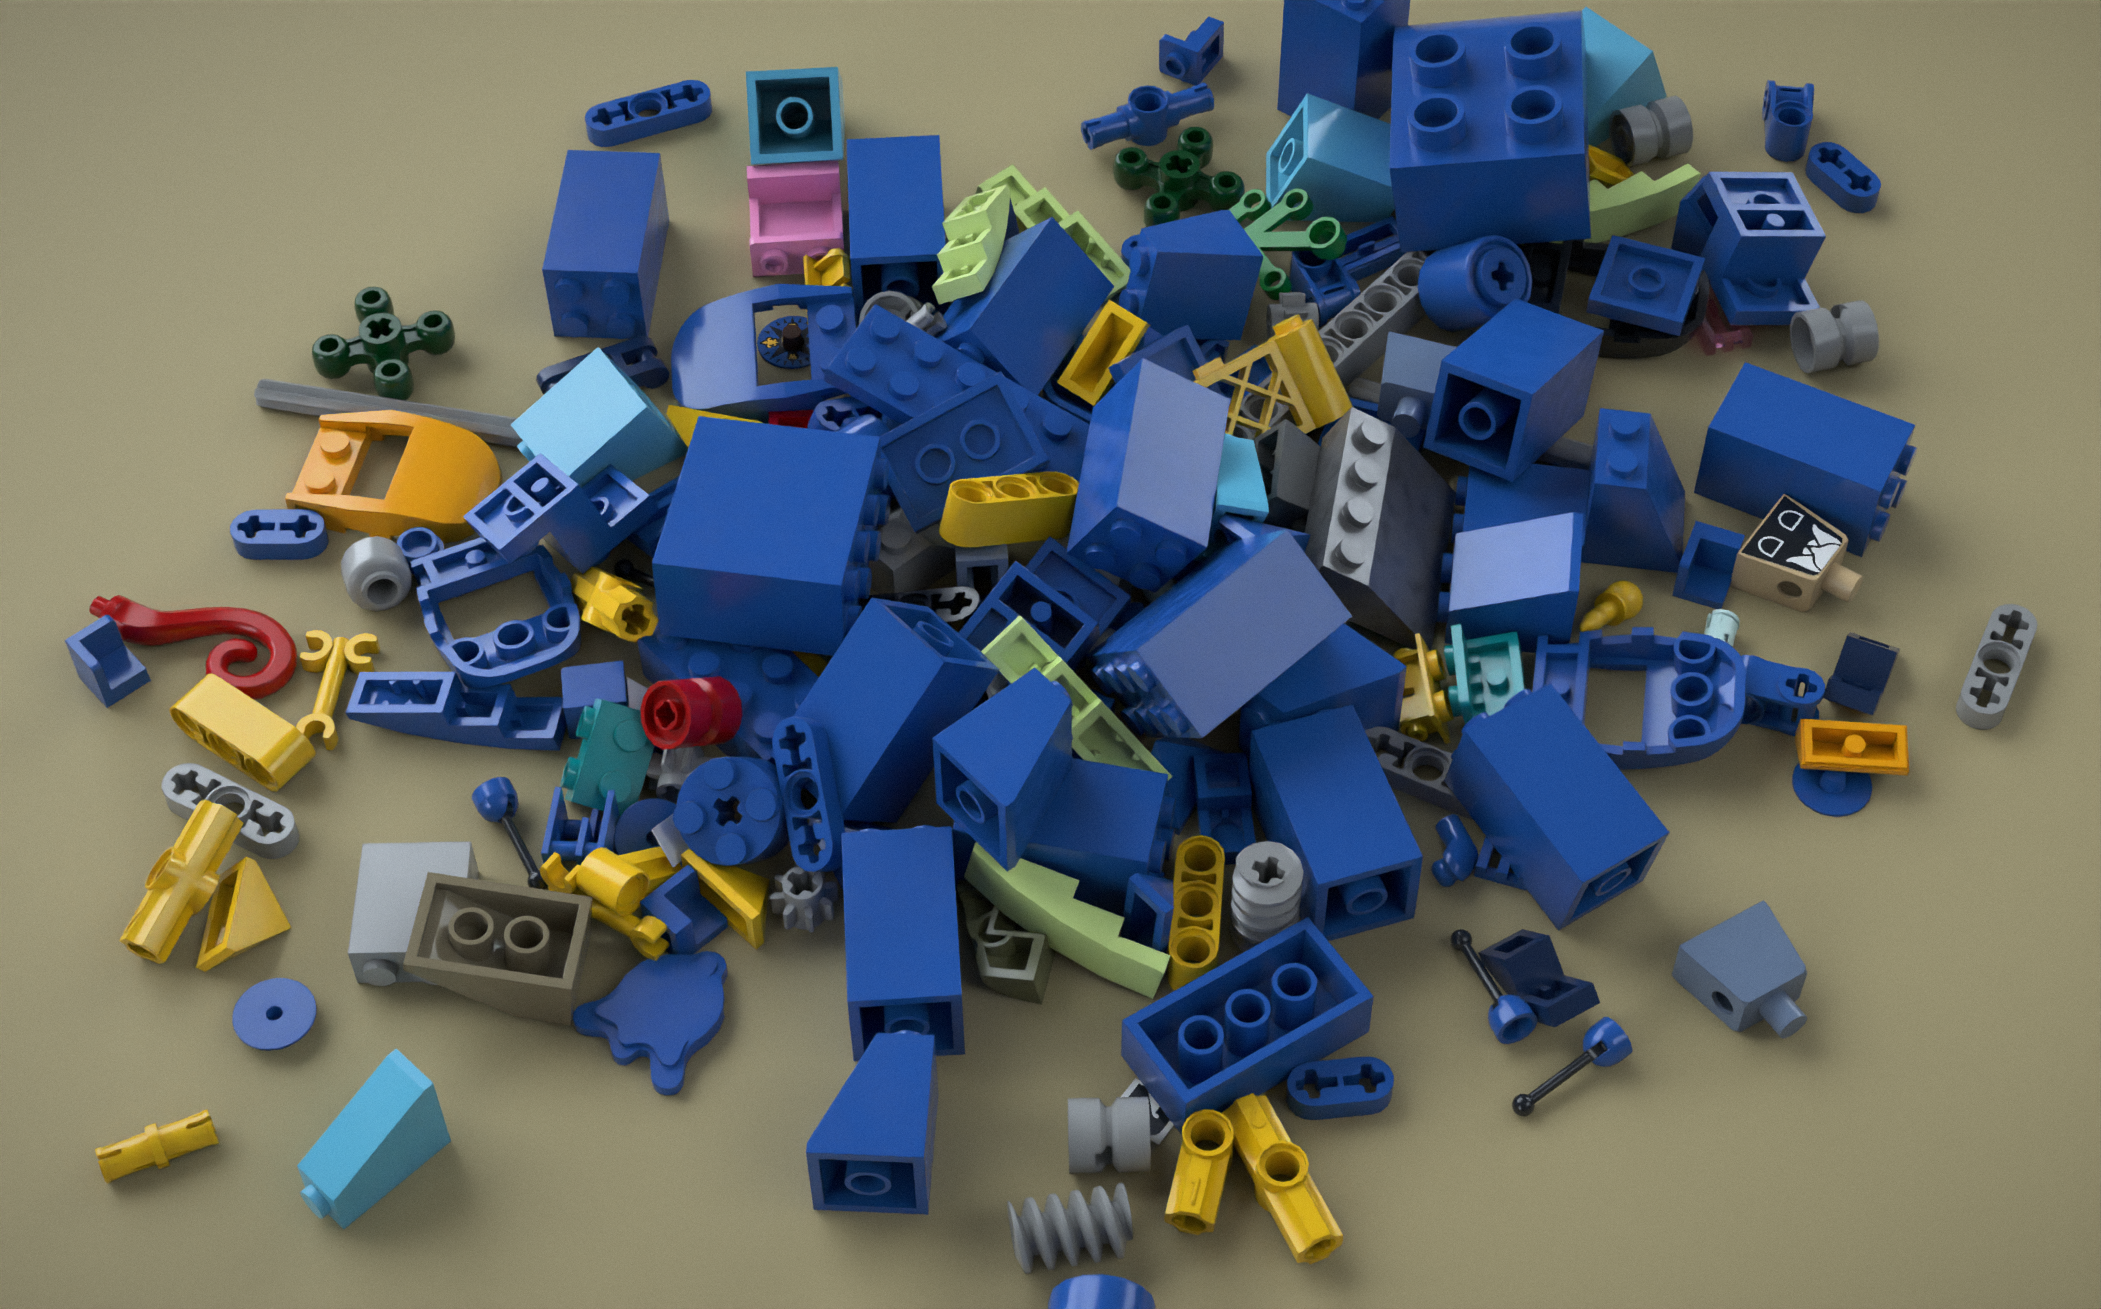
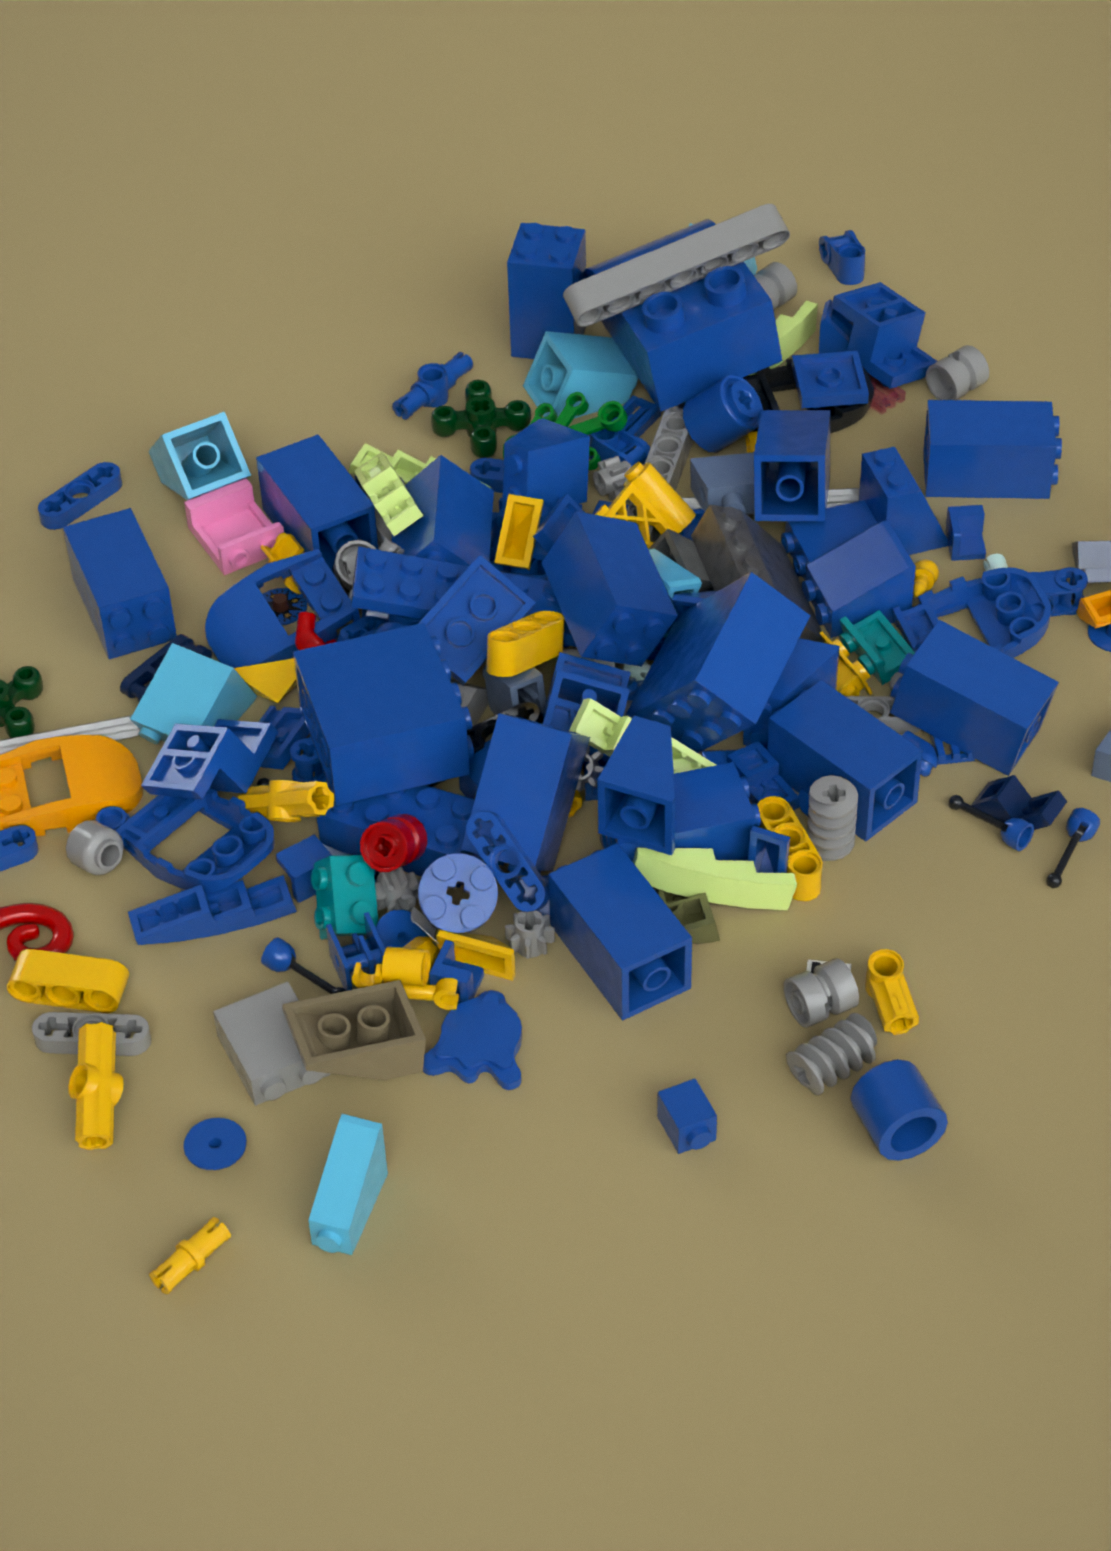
camera: 25 degrees left, 5 degrees down
yellow slope [196,856,291,972] -> none
yellow bar [296,630,380,750] -> none
blue slope [806,1030,939,1215] -> none
blue brick [1121,917,1374,1135] -> none
blue bracket [1159,16,1224,86] -> none
yellow piece [1222,1093,1343,1264] -> none
blue beam [1286,1056,1394,1120] -> none
torso [1730,494,1863,612] -> none
blue beam [1805,142,1881,213] -> none
none -> red arm [295,612,326,650]
none -> light grey beam [563,204,790,327]
none -> blue brick [657,1078,717,1154]

